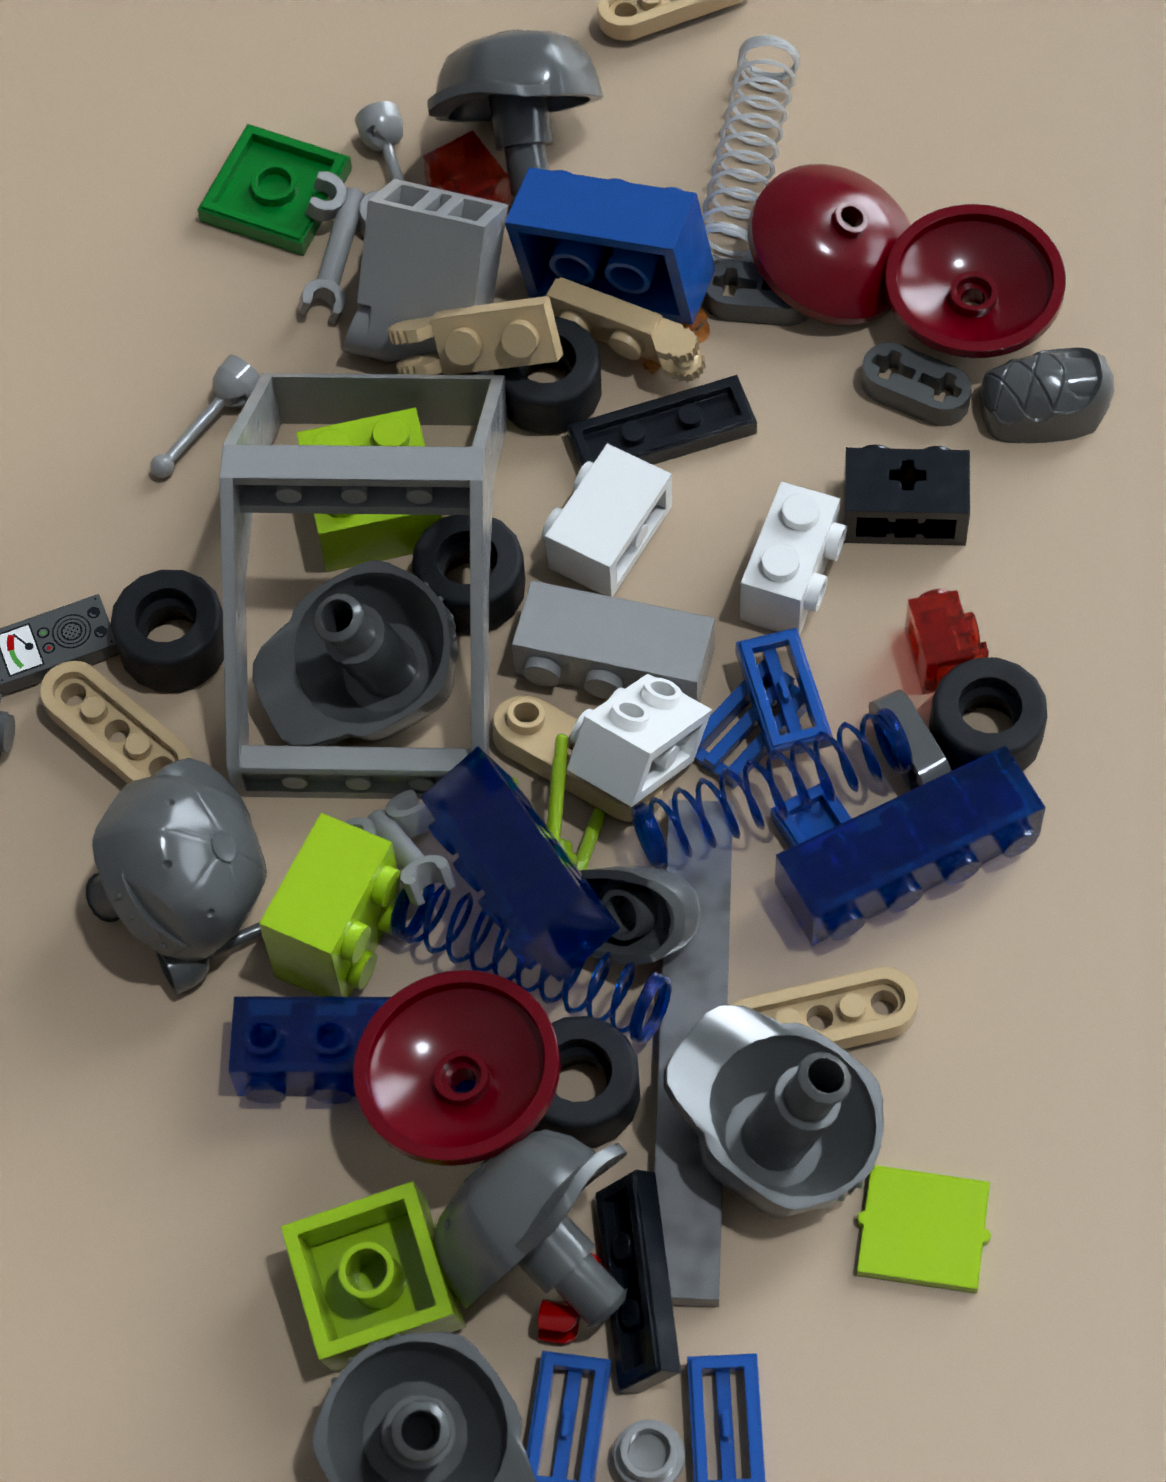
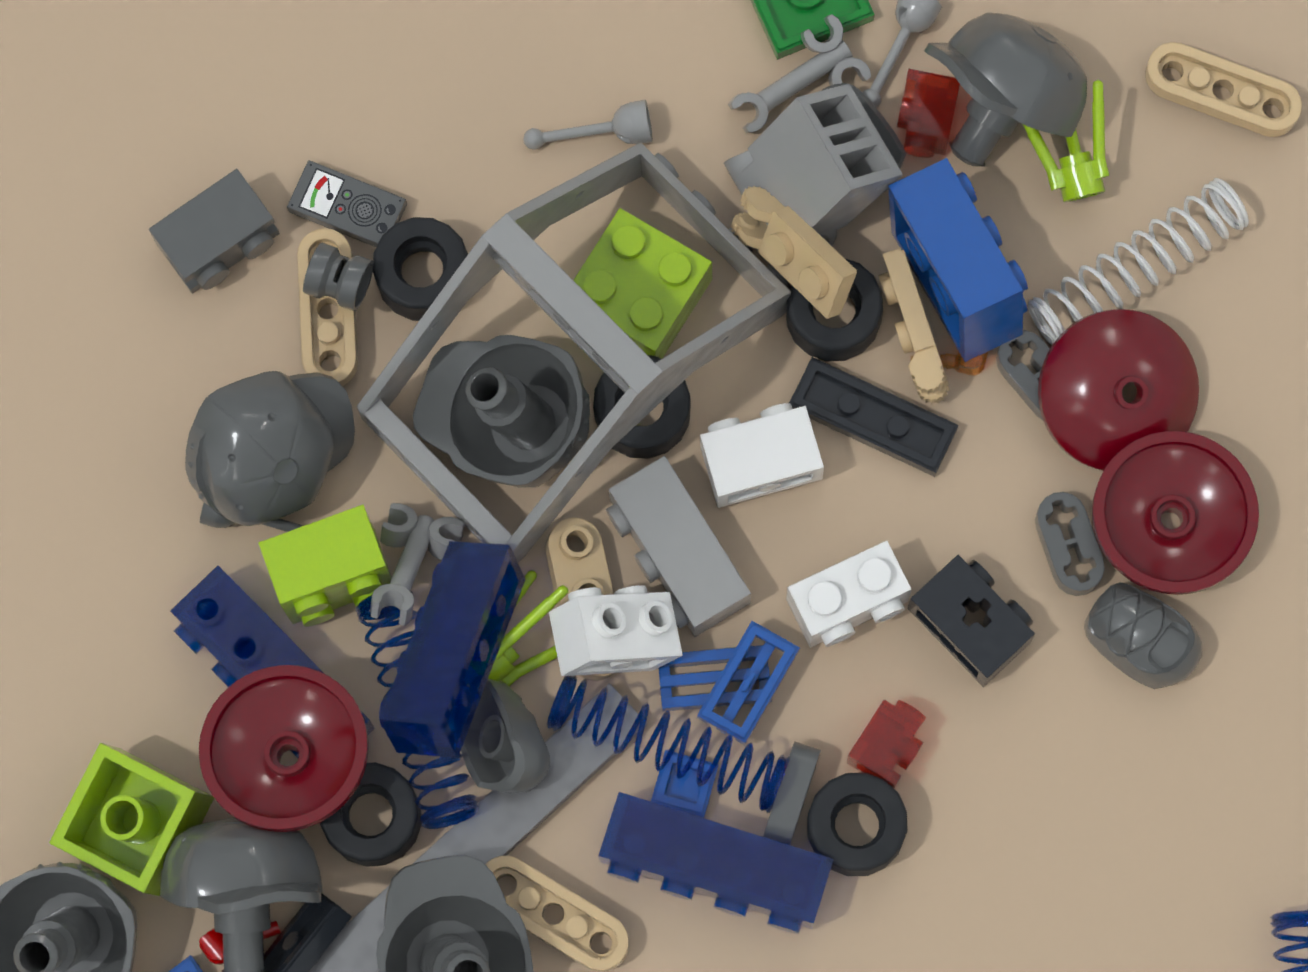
camera: 45 degrees right, 15 degrees up
none -> dark grey wheel [303,242,374,311]
none -> lime plant [1023,80,1110,202]

